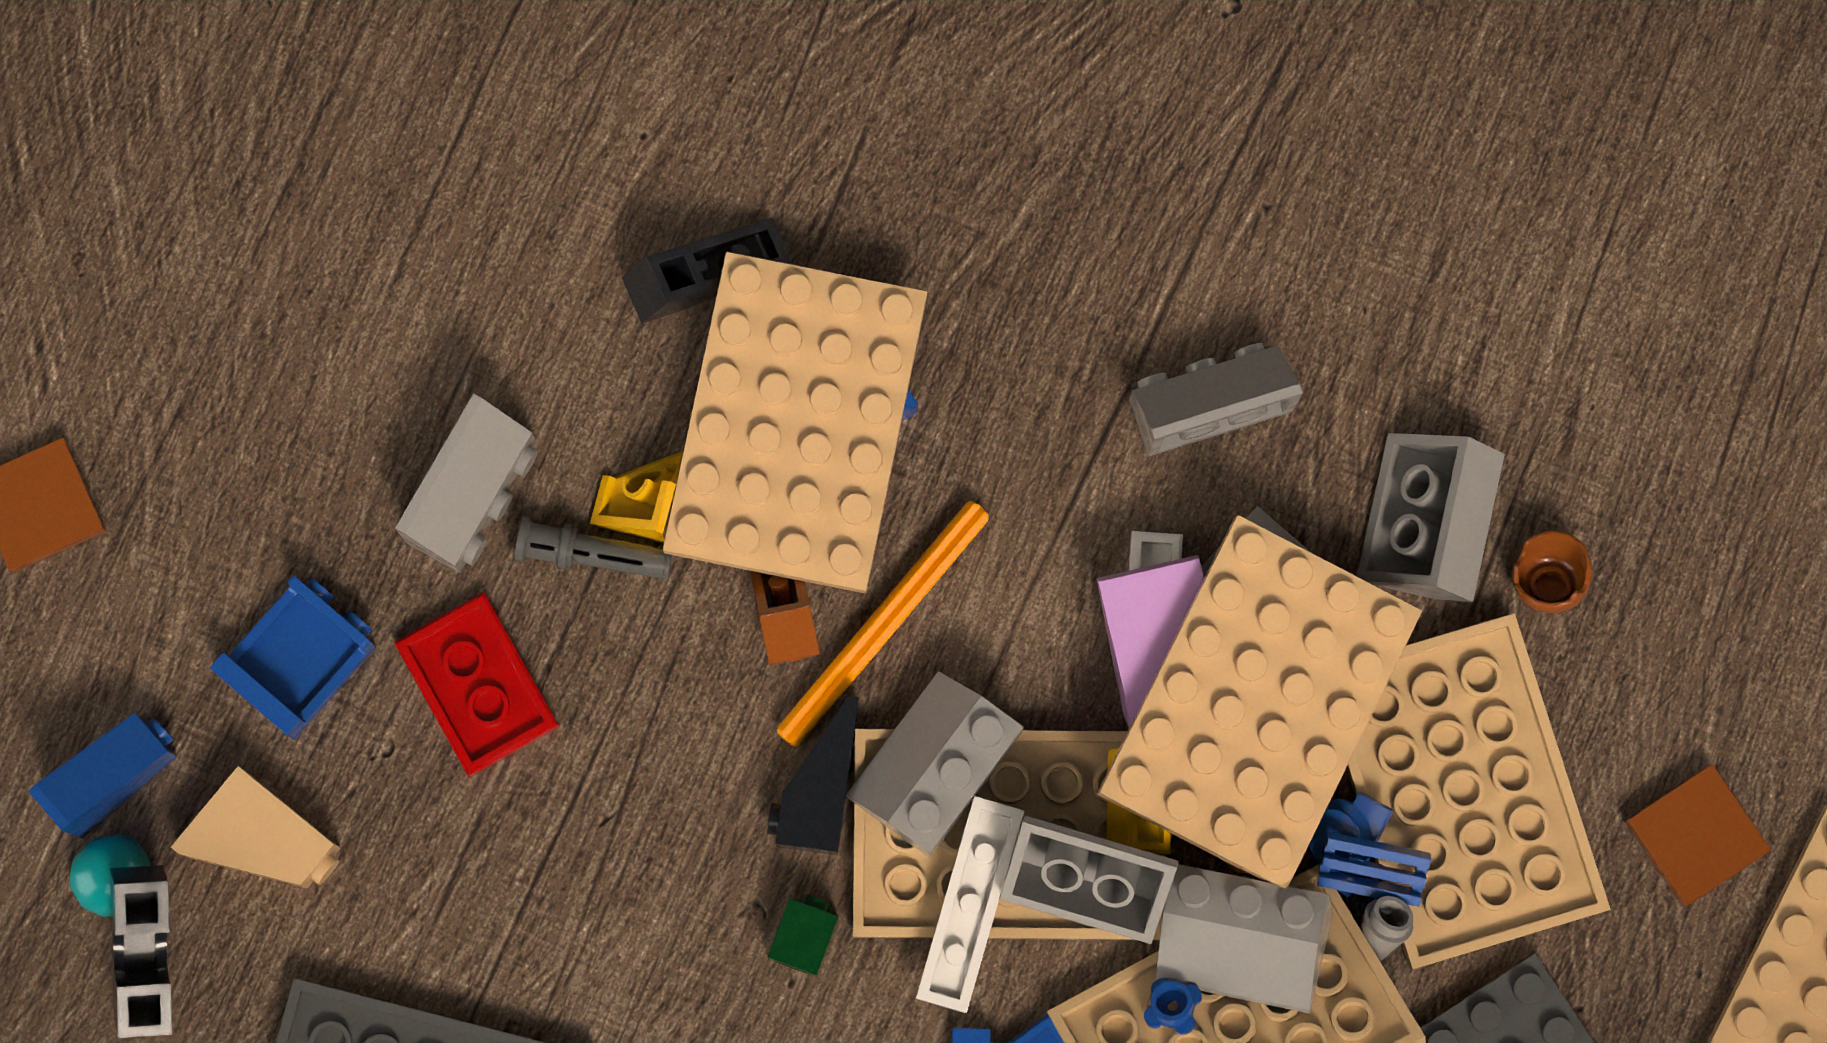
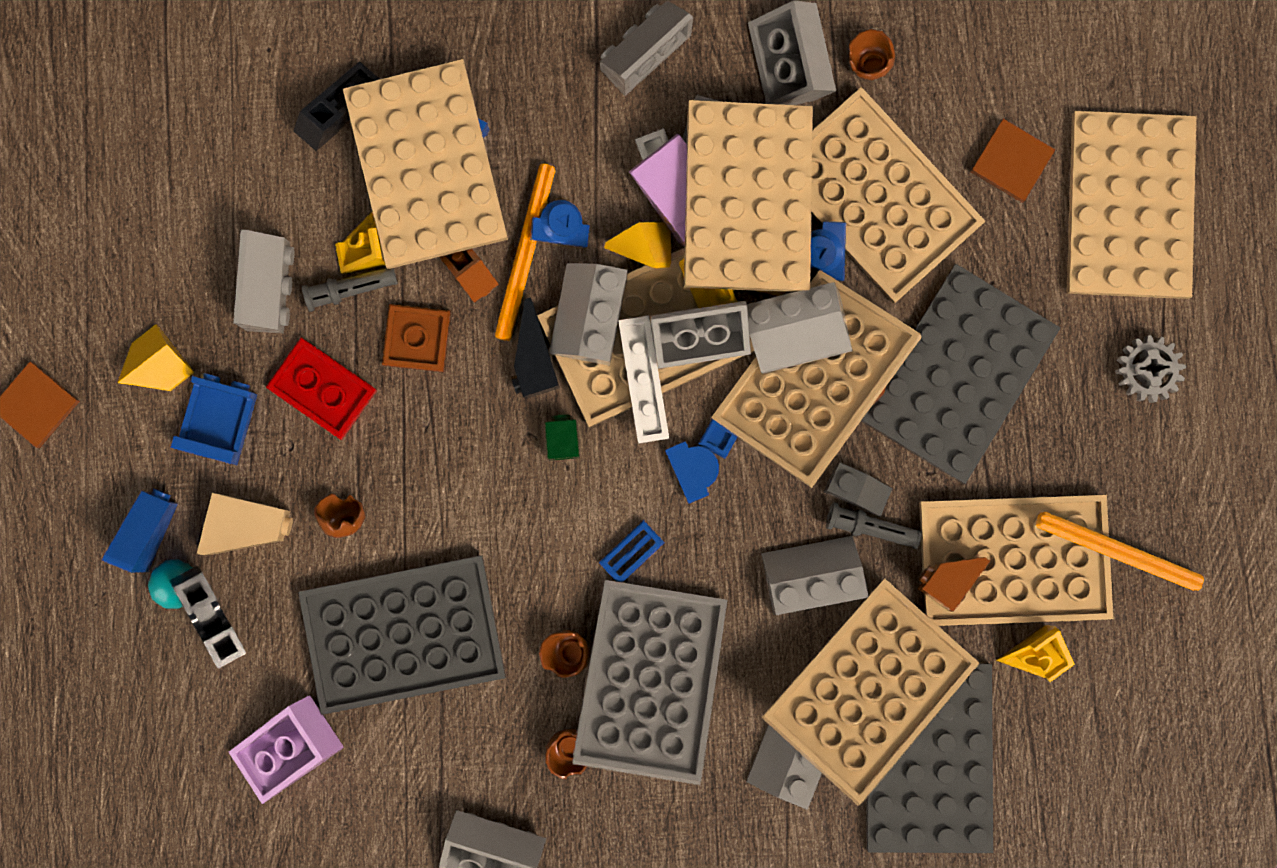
camera: 25 degrees left, 5 degrees up
blue plate [1144,978,1202,1035] -> none
blue tile [1317,832,1431,907] -> none
light grey cone [1360,896,1413,962] -> none
none -> yellow slope [117,324,195,391]
none -> dark orange hair [314,494,366,538]
none -> dark orange tile [382,304,451,373]
none -> blue piece [530,200,589,248]
none -> yellow slope [604,222,672,268]

